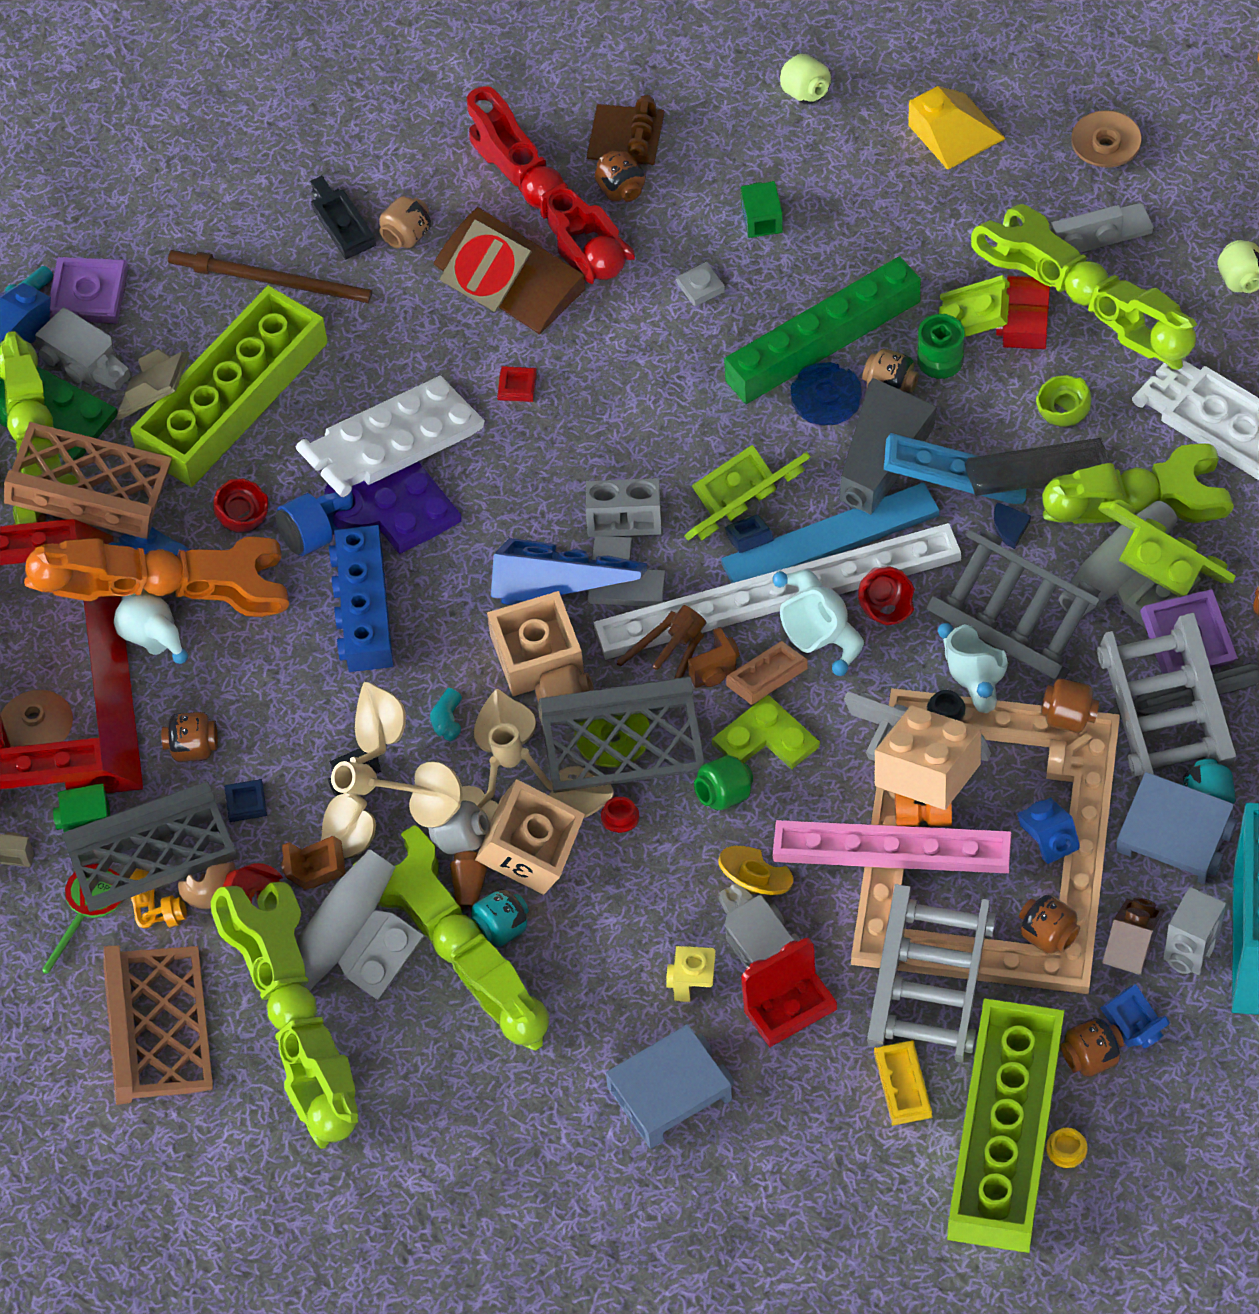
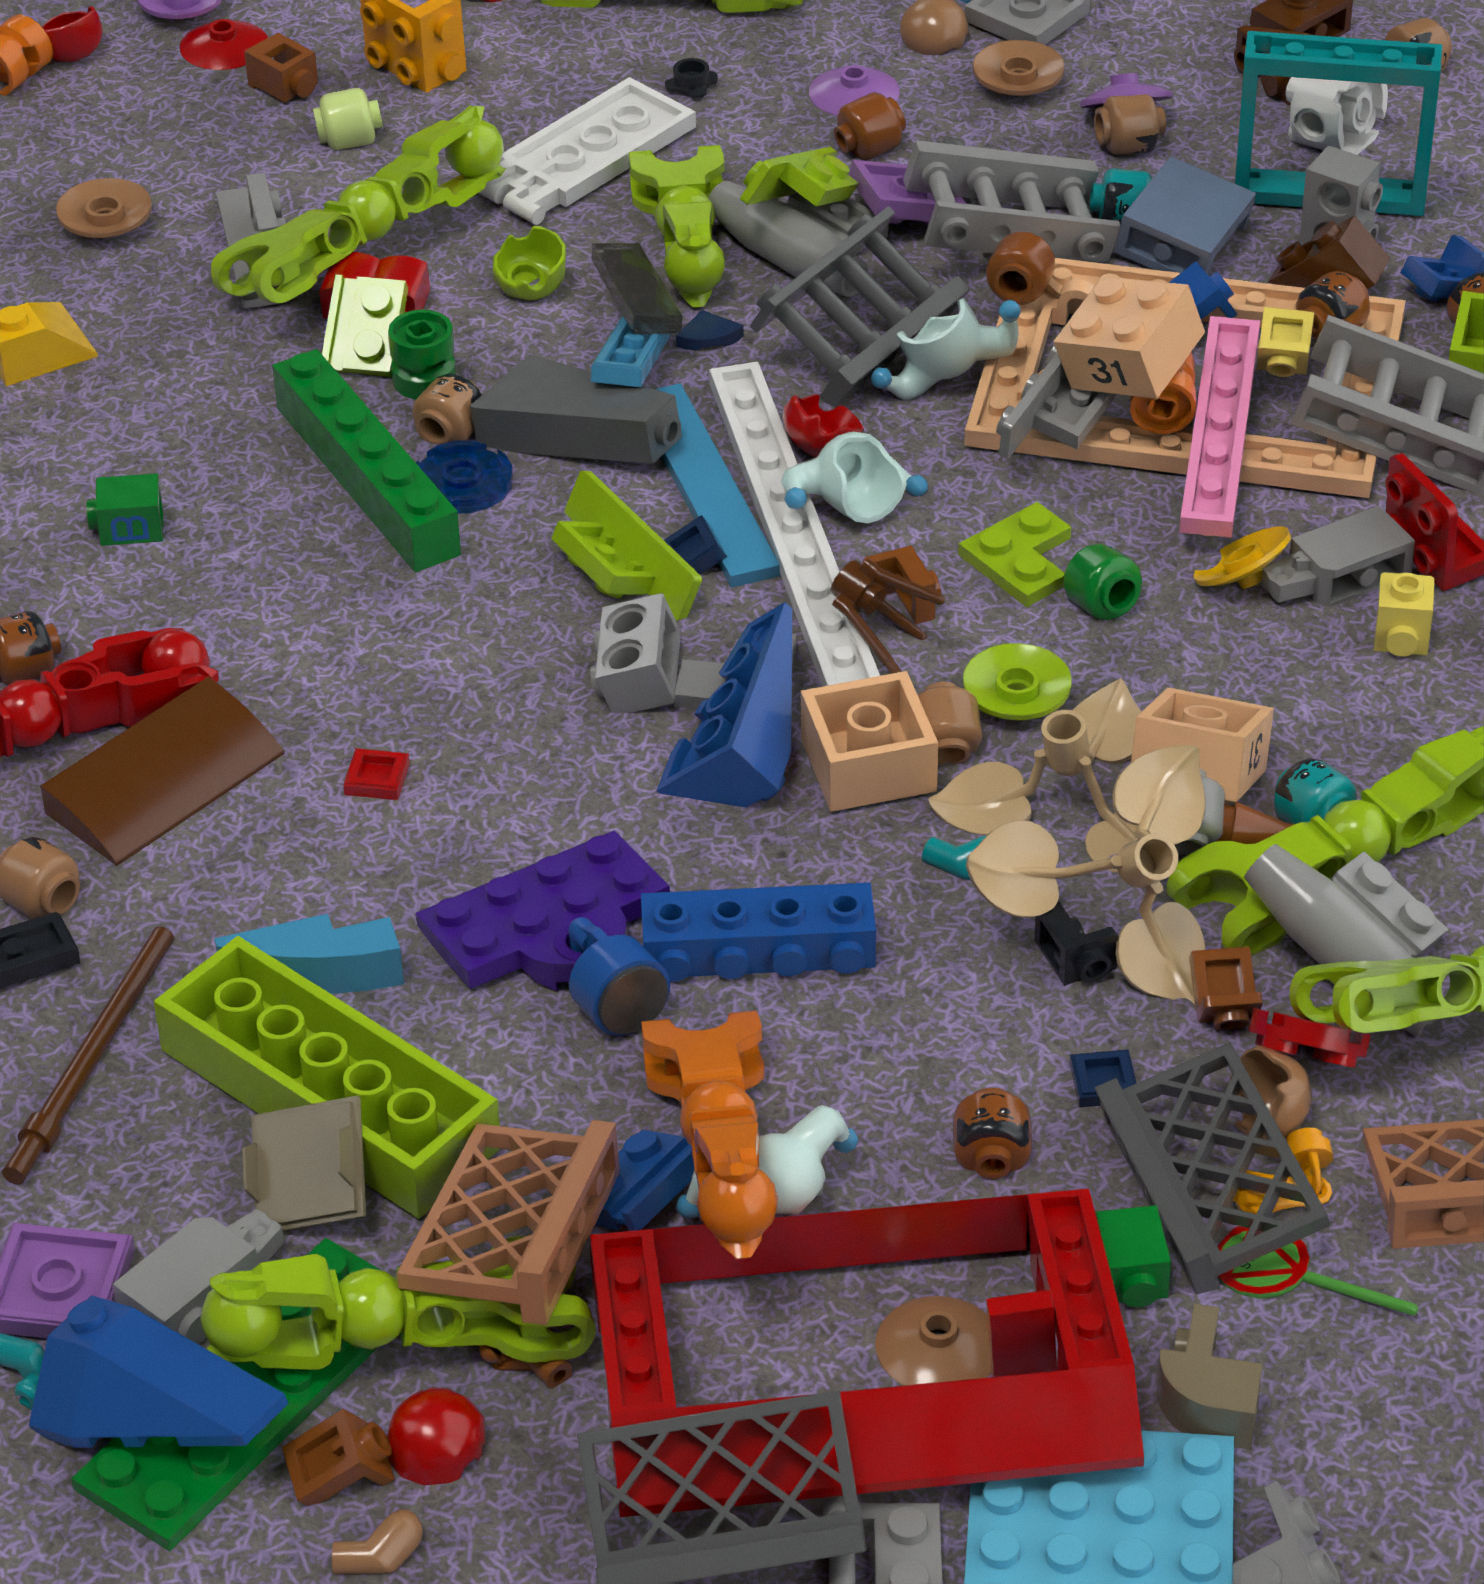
camera: 90 degrees left, 15 degrees down
red hair [213,478,268,533] -> none
white hinge [296,375,485,497] -> none
piece [439,220,532,313] -> none
dark grey fence [538,677,705,793] -> none
red plate [601,797,640,833] -> none
light grey plate [676,262,725,307] -> none
nougat plate [726,641,808,705] -> none
black plate [927,690,966,721] -> none
none -> dark azure slope [214,914,404,994]
none -> light yellow bracket [1257,307,1314,377]

